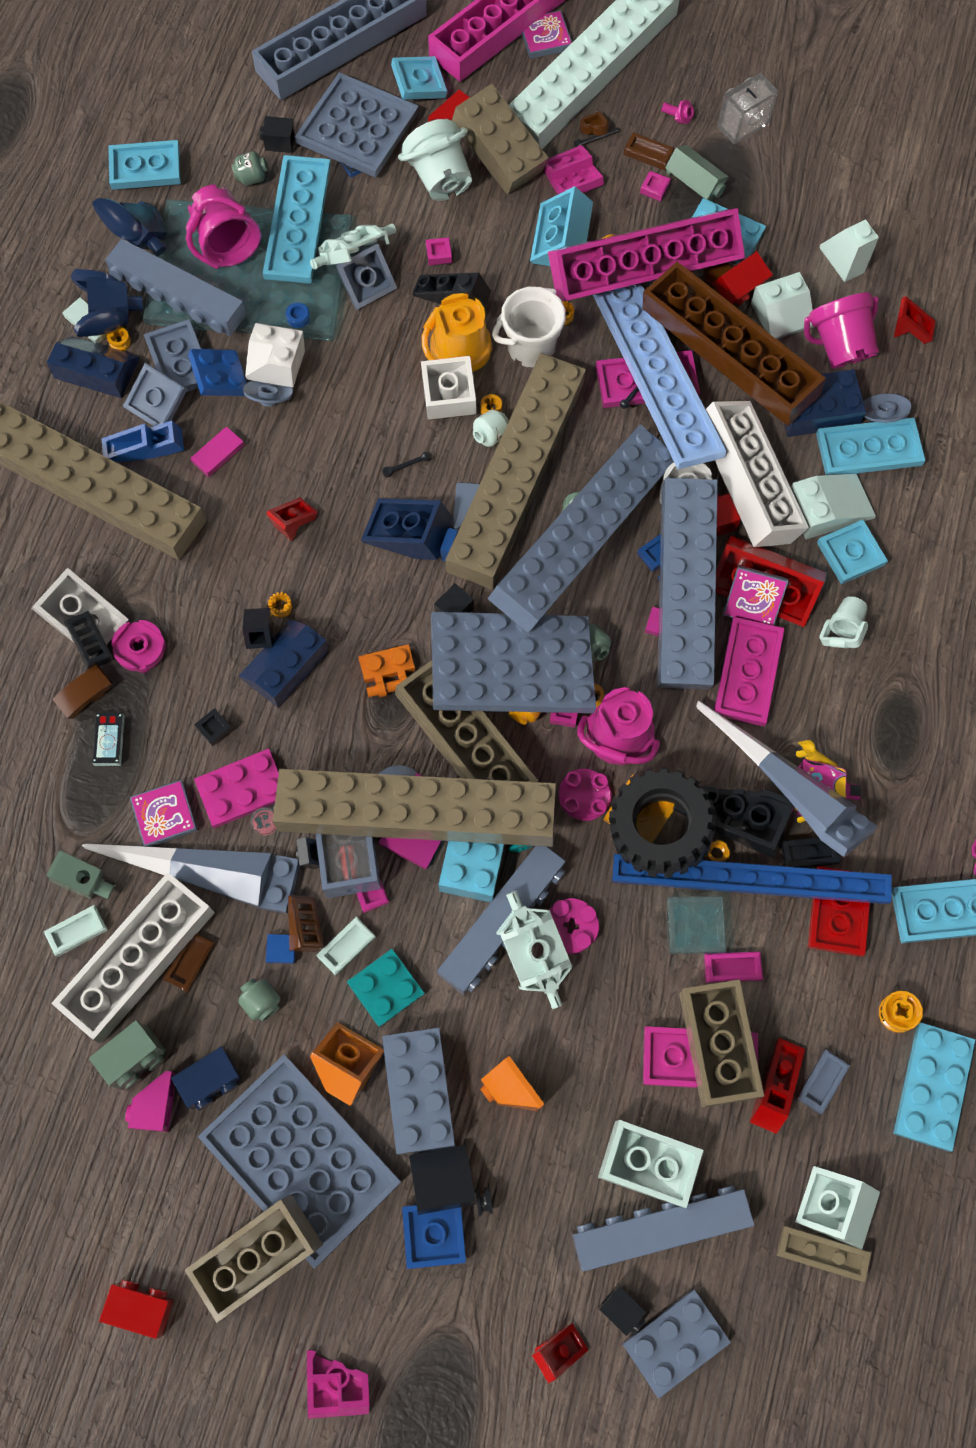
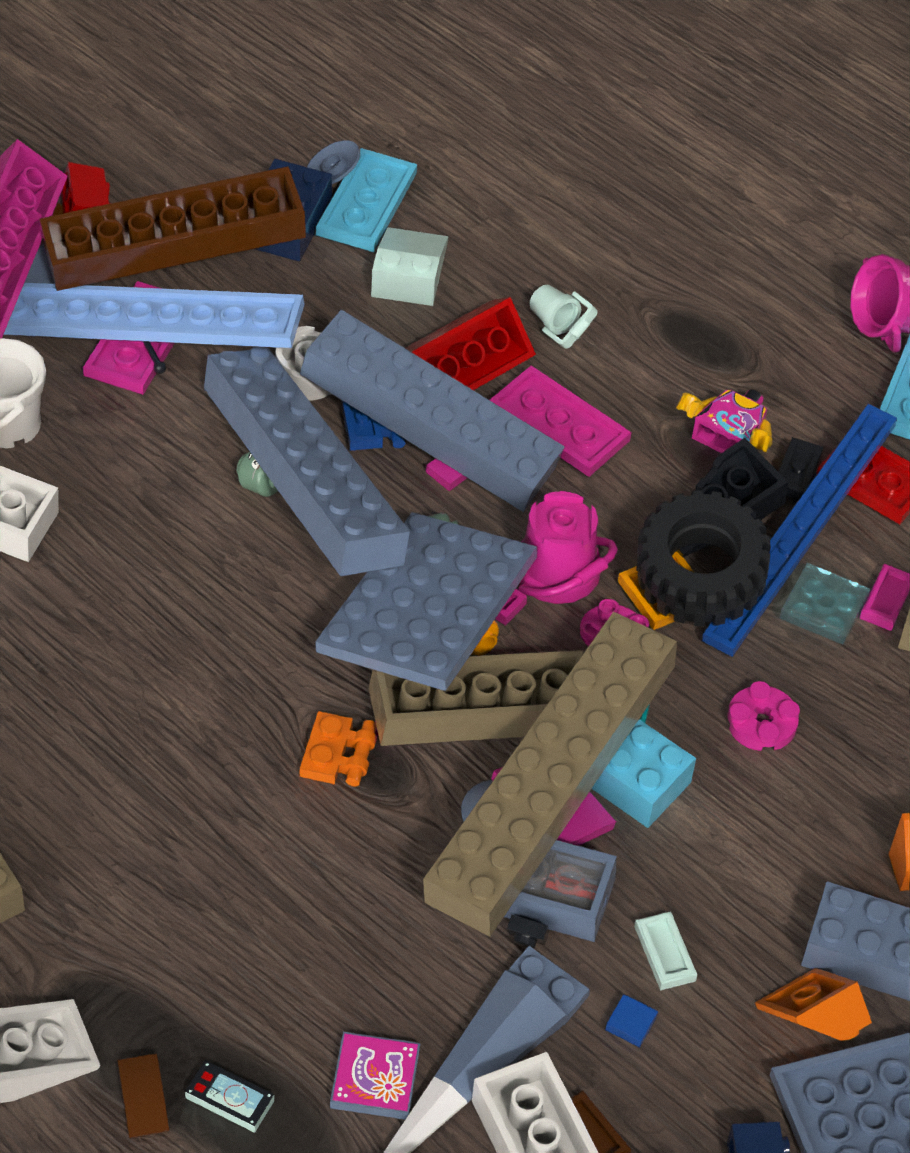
camera: 65 degrees left, 20 degrees down
black slope [64,611,112,670] -> none
dark pink plate [112,620,166,673] -> none
black plate [194,708,233,746] -> none
dark pink plate [194,749,279,829] -> none
sand green head [238,978,280,1022] -> none
dark blue slope [239,620,329,708] -> none
black brick [242,608,273,649] -> none
clear light blue tile [251,807,277,836] -> none
red slope [266,497,318,541] -> none
light orange bush [268,592,292,618] -> none
reddish brown slope [288,895,323,952] -> none
teal plate [347,949,425,1028] -> none
dark pink tile [356,880,389,913] -> none
dark blue slope [361,498,454,560] -> none
black hinge [382,452,431,478] -> none
black brick [434,583,474,613] -> none
sand blue brick [437,846,566,996] -> none
blue tile [440,528,458,562] -> none
dark tan brick [445,353,586,590] -> none
sand blue tile [453,483,480,531] -> none
light aqua head [473,410,509,447] -> none
light orange bush [480,394,502,414] -> none
light aqua plate [496,890,572,1009] -> none
sand blue plate [696,701,877,857] -> none
white brick [706,401,809,547] -> none
tile [723,565,788,626] -> none
light aqua slope [751,272,813,339] -> none
dark pink piece [804,292,879,369] -> none
medium azure plate [817,519,888,585] -> none
light aqua slope [819,220,879,282] -> none
red slope [894,296,935,344] -> none

